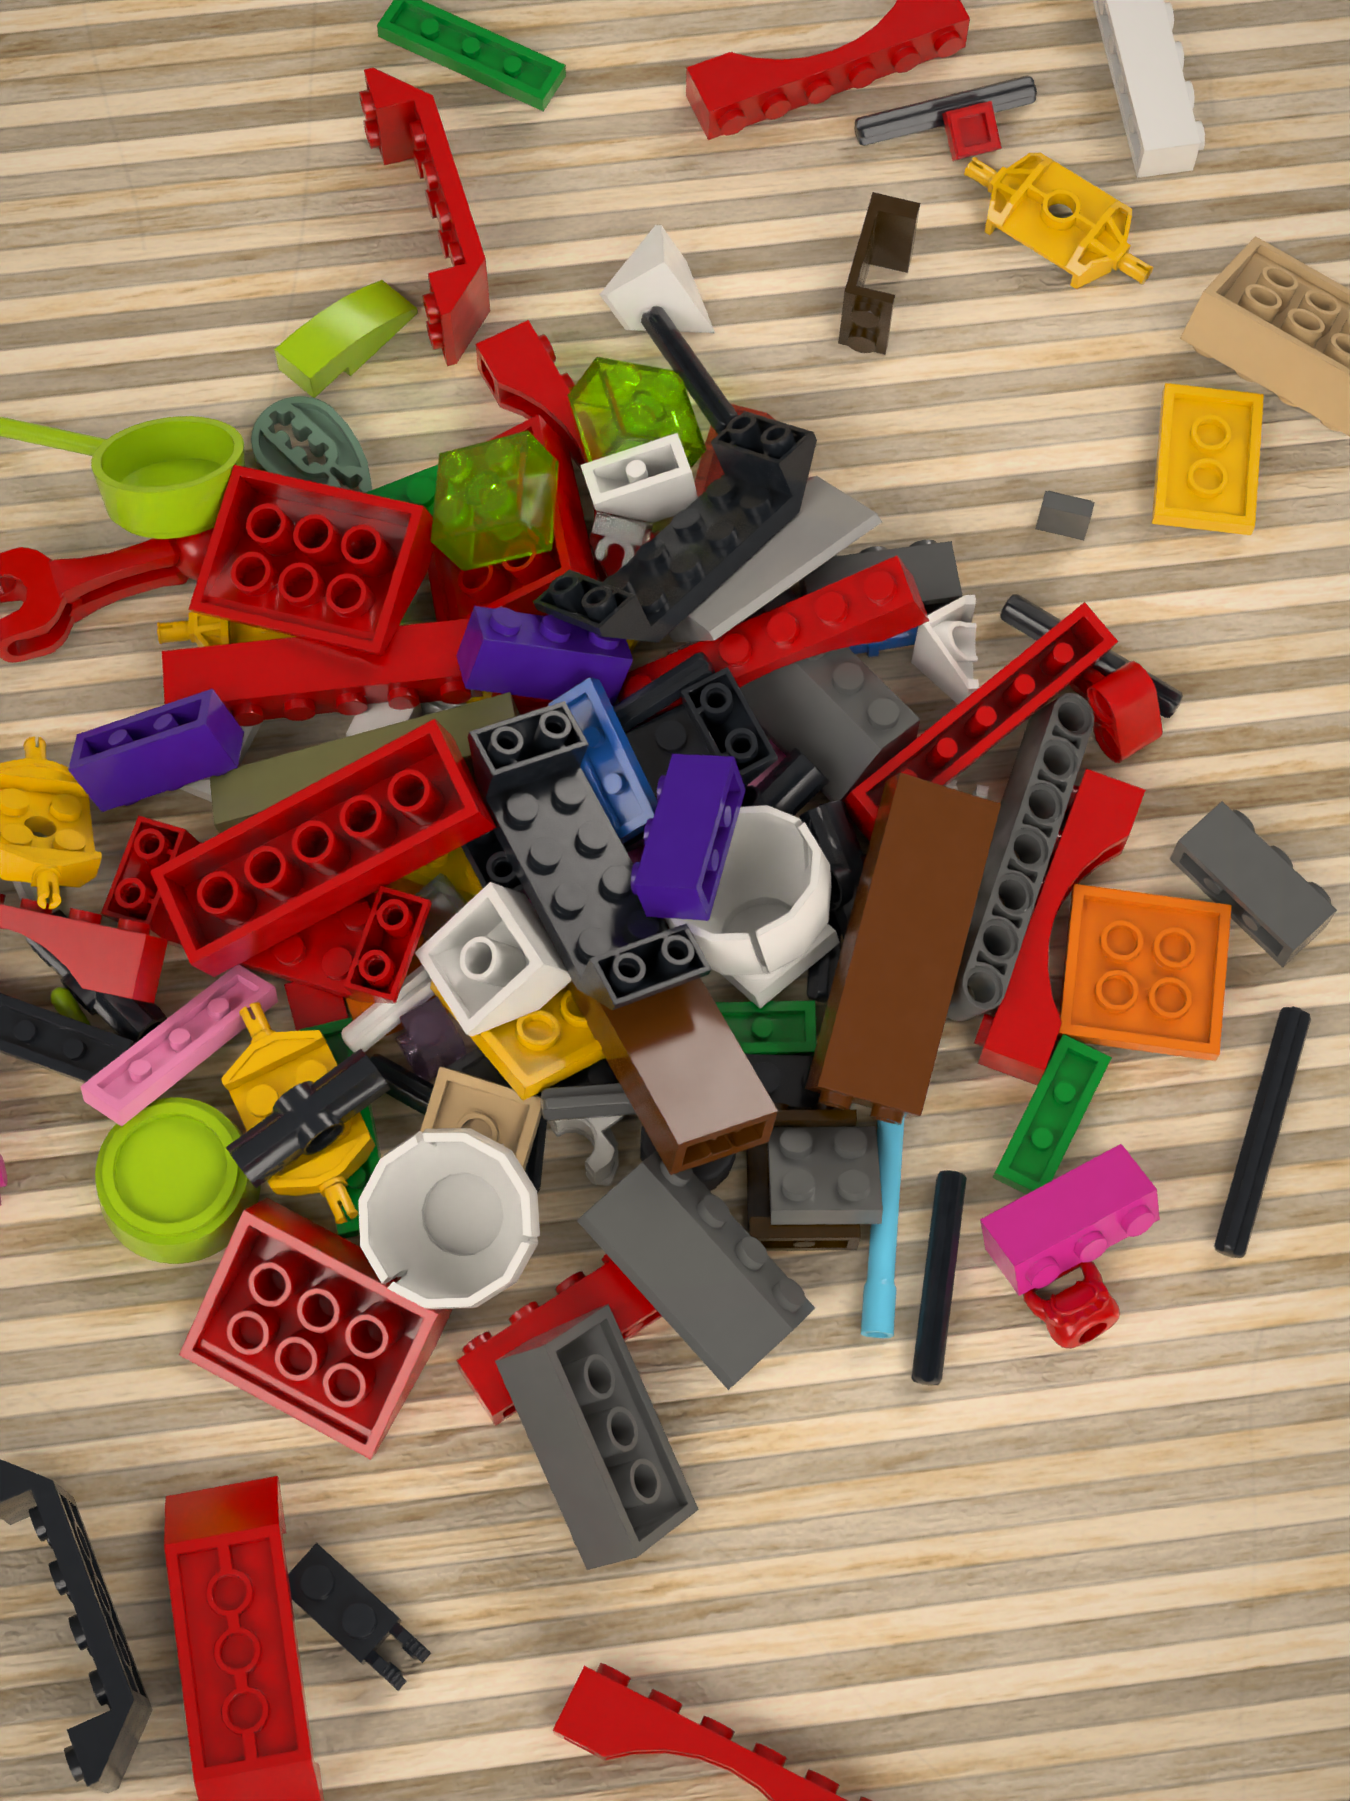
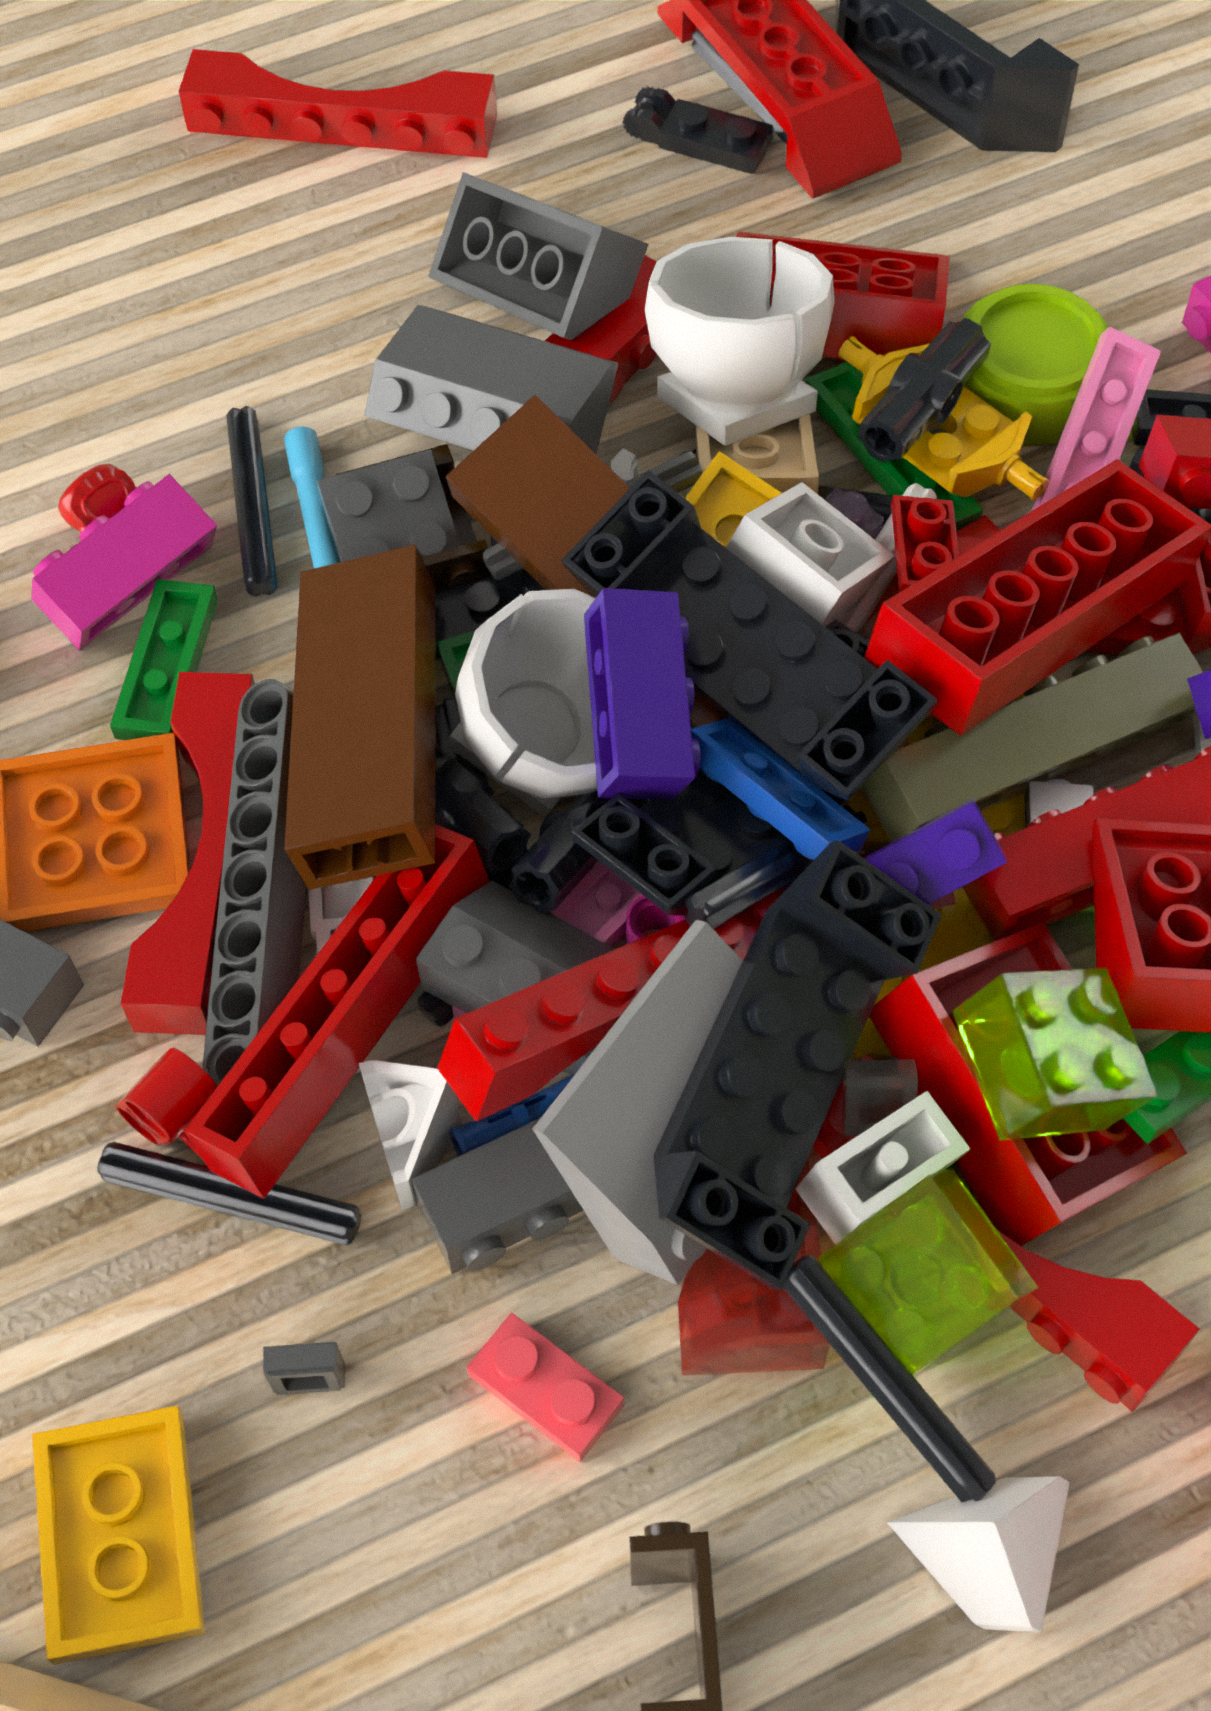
camera: 165 degrees right, 10 degrees down
none -> coral plate [466,1312,624,1462]

